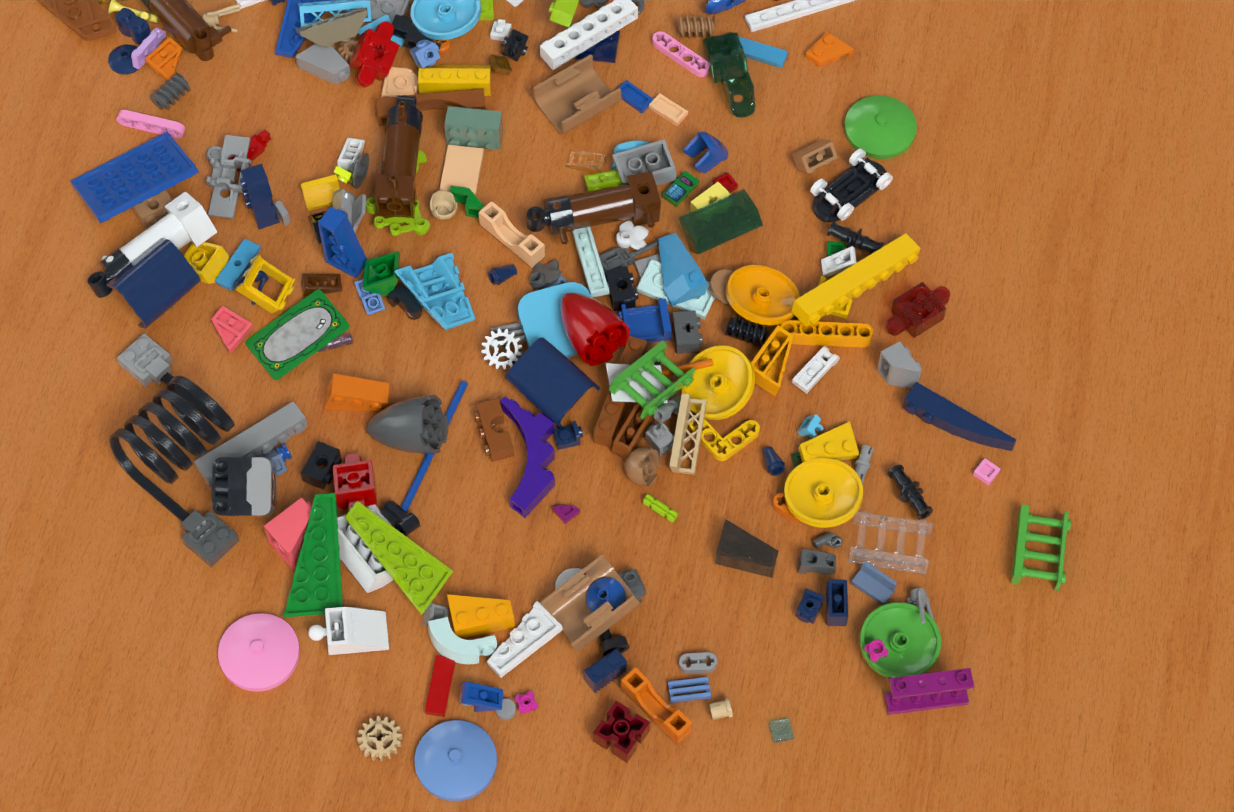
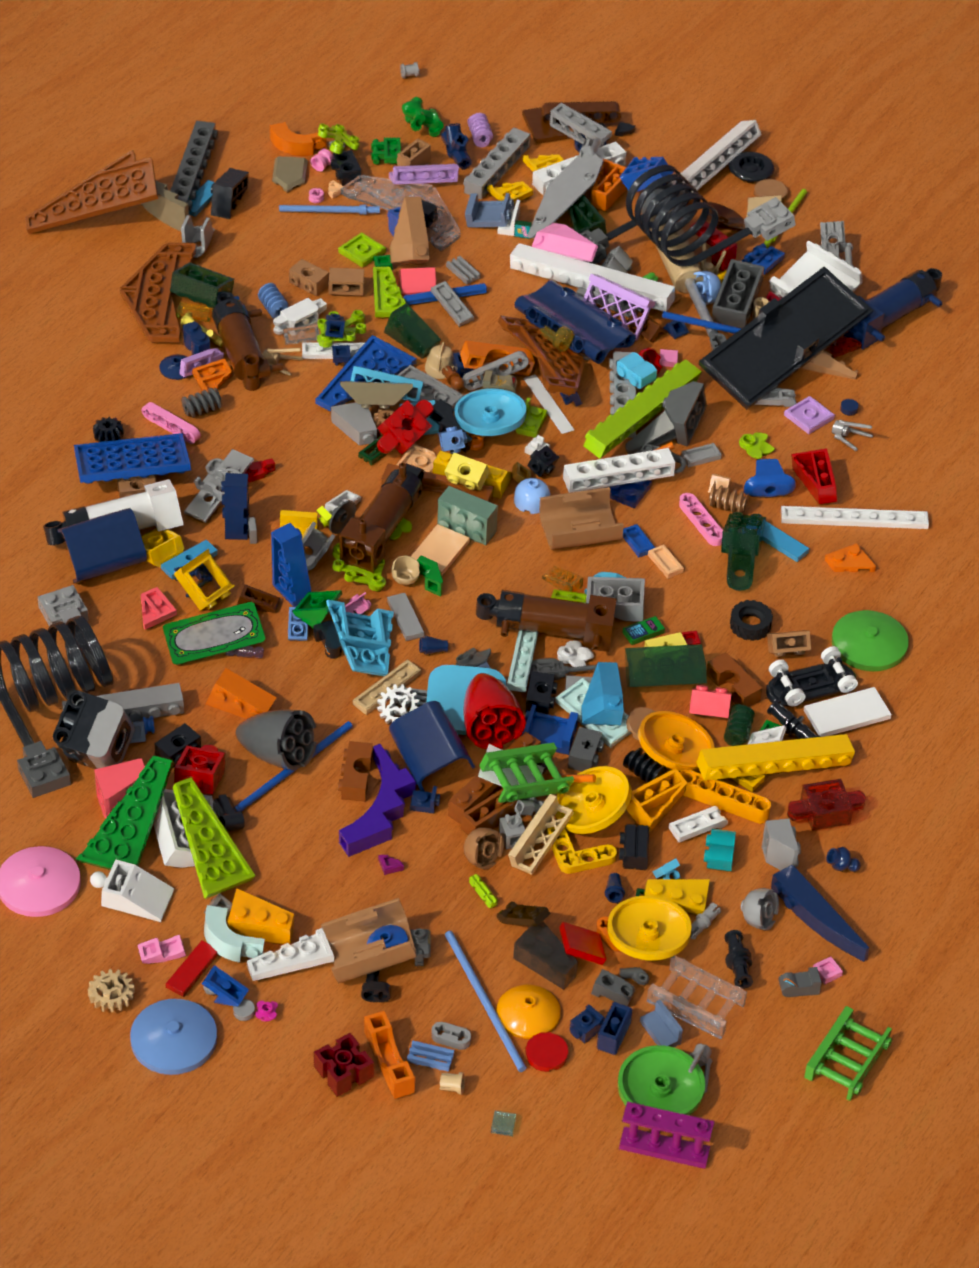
camera: 20 degrees right, 15 degrees down
light nougat arch [479,201,545,267] -> none
dark blue brick [583,648,627,693] -> none
blue piece [683,132,728,174] -> none
dark pink plate [864,639,888,662] -> none
none -> black gear [93,416,124,442]
none -> bright pink slope [138,935,186,963]
none -> bright pink hinge [345,592,371,615]
none -> tan tile [353,659,421,715]
none -> dark green tile [358,435,387,466]
none -> light grey tile [387,593,424,641]
none -> light yellow brick [445,453,489,491]
none -> medium blue piece [445,931,526,1072]
none -> dark brown plate [497,901,550,926]
none -> light orange dish [497,985,560,1039]
none -> light blue cylinder [514,478,550,514]
none -> red tile [525,1032,568,1072]
none -> red tile [559,922,606,965]
none -> black brick [619,824,649,870]
none -> coral slope [689,685,731,718]
none -> teal brick [704,829,736,871]
none -> dark orange arch [706,652,762,711]
none -> light nougat tile [708,474,731,493]
none -> clear green piece [724,704,755,746]
none -> black tyre [730,600,773,641]
none -> light grey cylinder [741,888,779,931]
none -> dark grey leg [778,967,821,997]
none -> white tile [804,687,891,737]
none -> dark blue animal [826,846,861,872]

